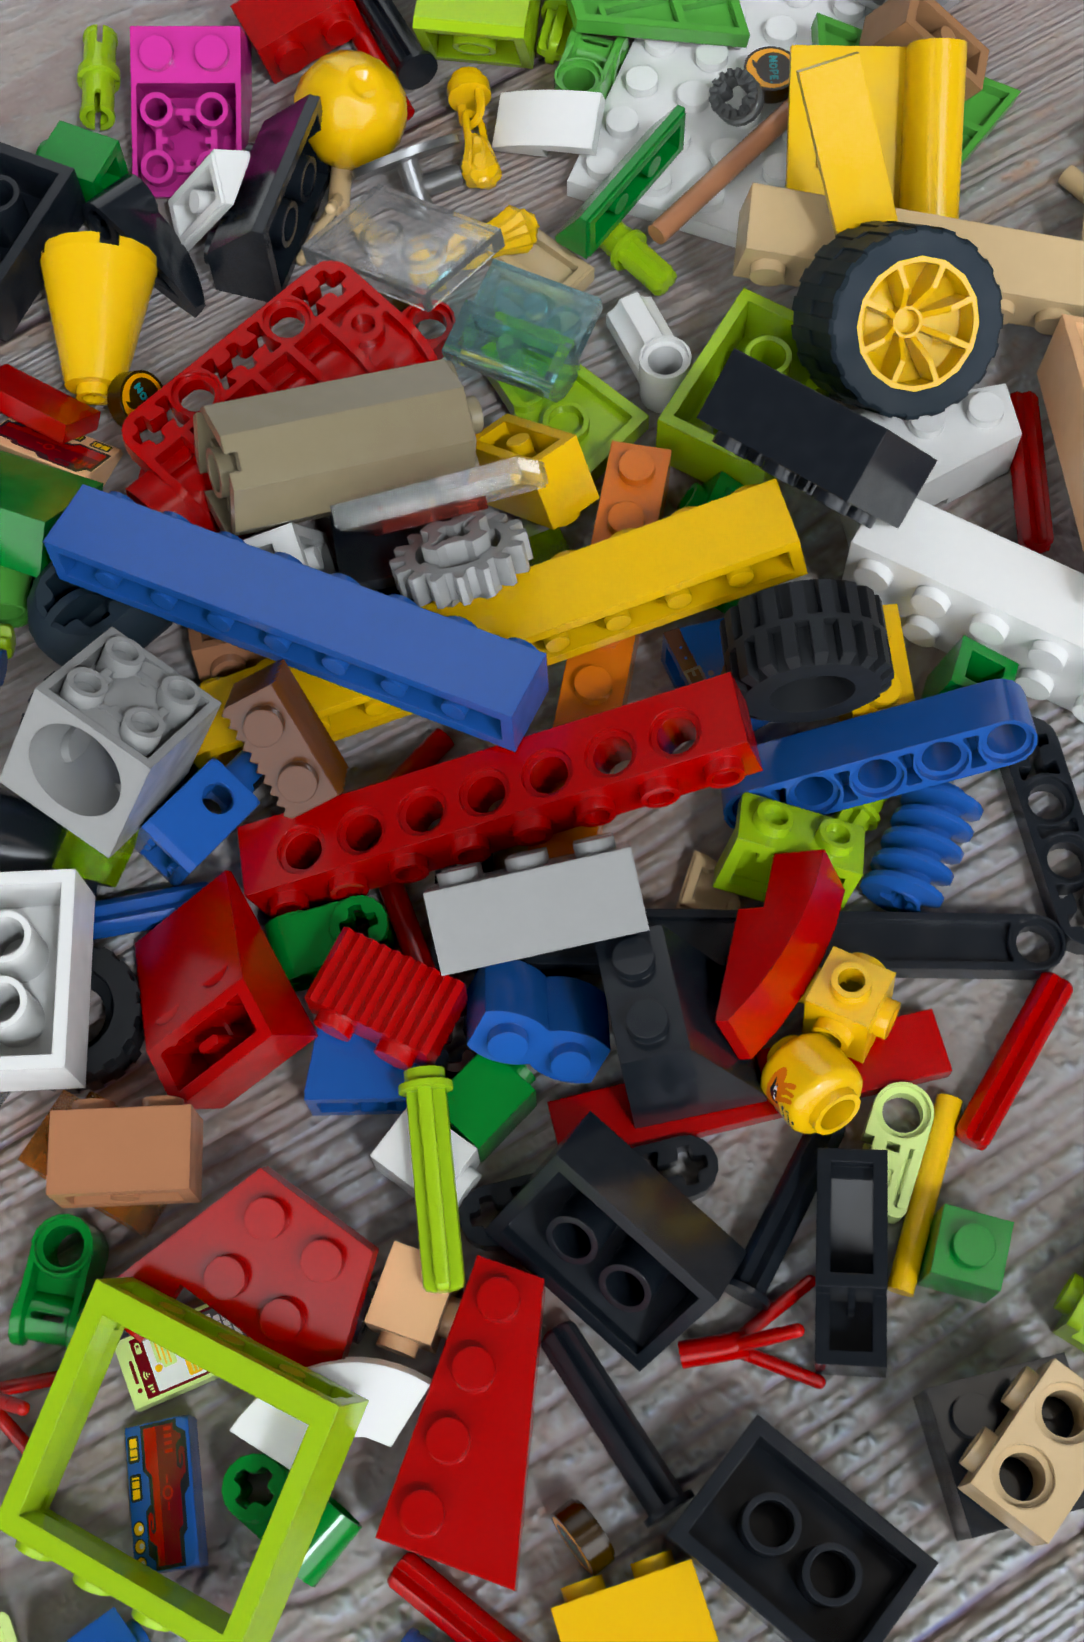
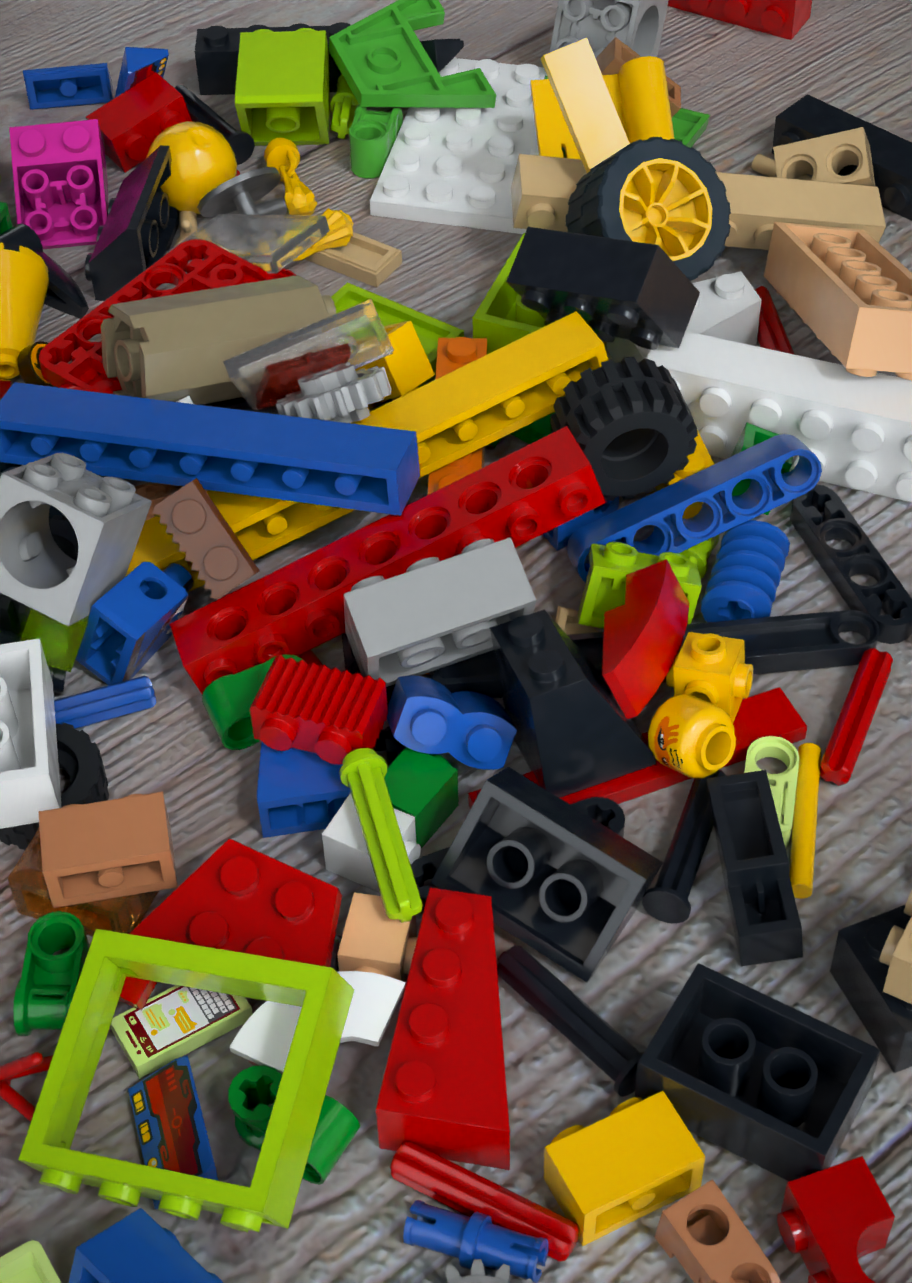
camera: 10 degrees left, 20 degrees down
red slope [135,870,318,1109] -> none
white slope [168,149,251,252] -> none
clear light blue brick [441,259,603,402] -> none
white slope [492,90,605,157] -> none
dark brown tile [551,1498,615,1577] -> none
green slope [555,105,686,259] -> none
lime axle [599,221,677,296] -> none
white piece [606,292,692,413] -> none
nougat bar [648,98,788,245] -> none
red plant [678,1275,826,1389] -> none
dark grey bush [709,67,765,127] -> none
dark brown tile [743,46,790,104] -> none
green brick [917,1204,1014,1304] -> none

